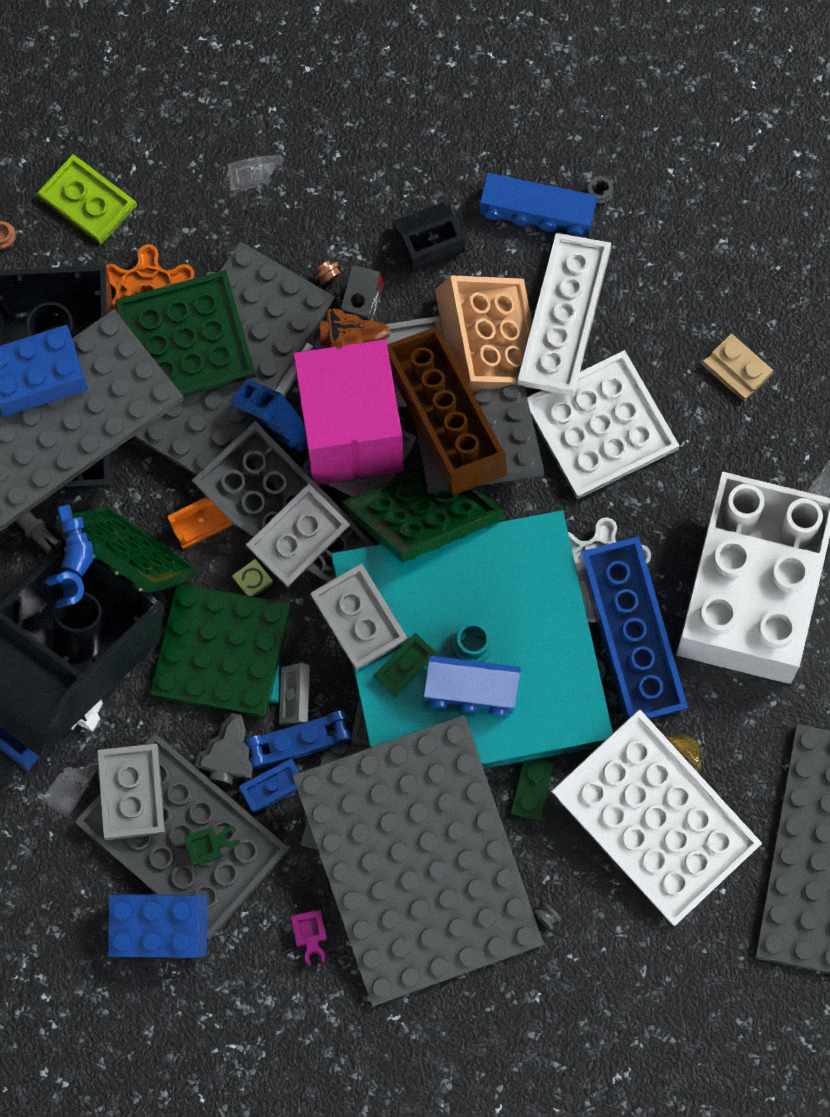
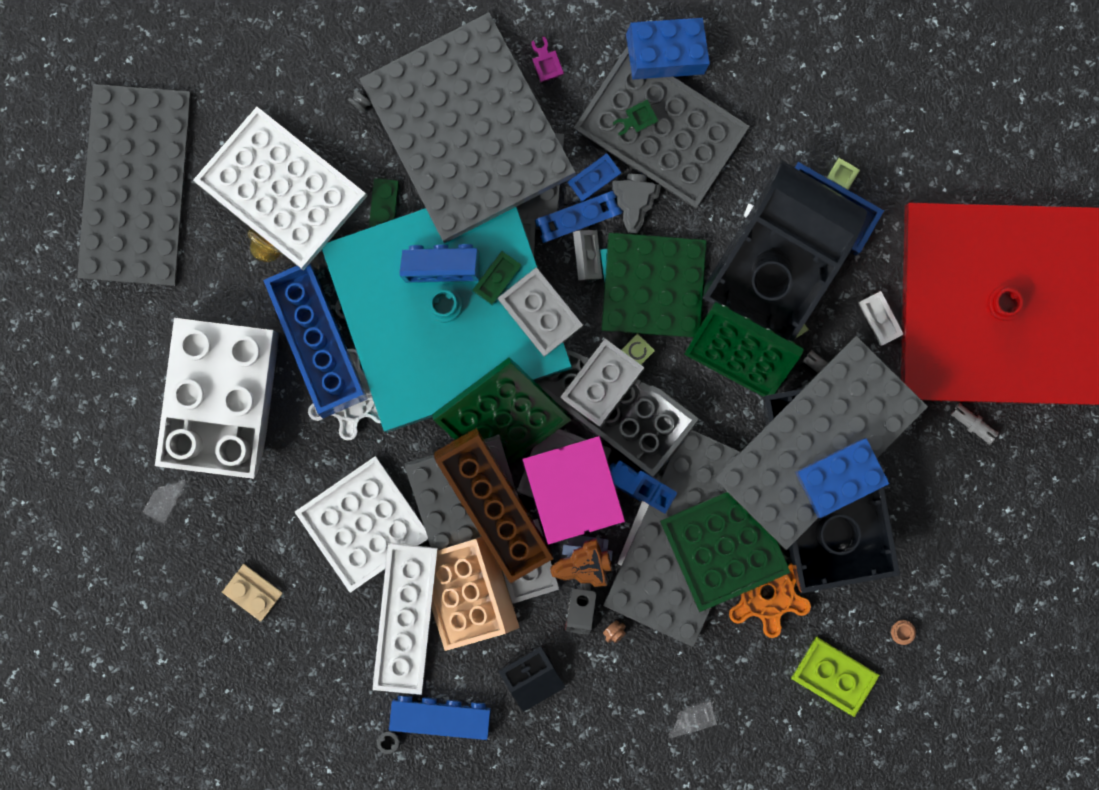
camera: 175 degrees right, 15 degrees up
clear slope [43,762,98,816] -> none
blue piece [45,505,93,608] -> none
light grey plate [97,744,165,840] -> none
orange hinge [167,497,234,550] -> none

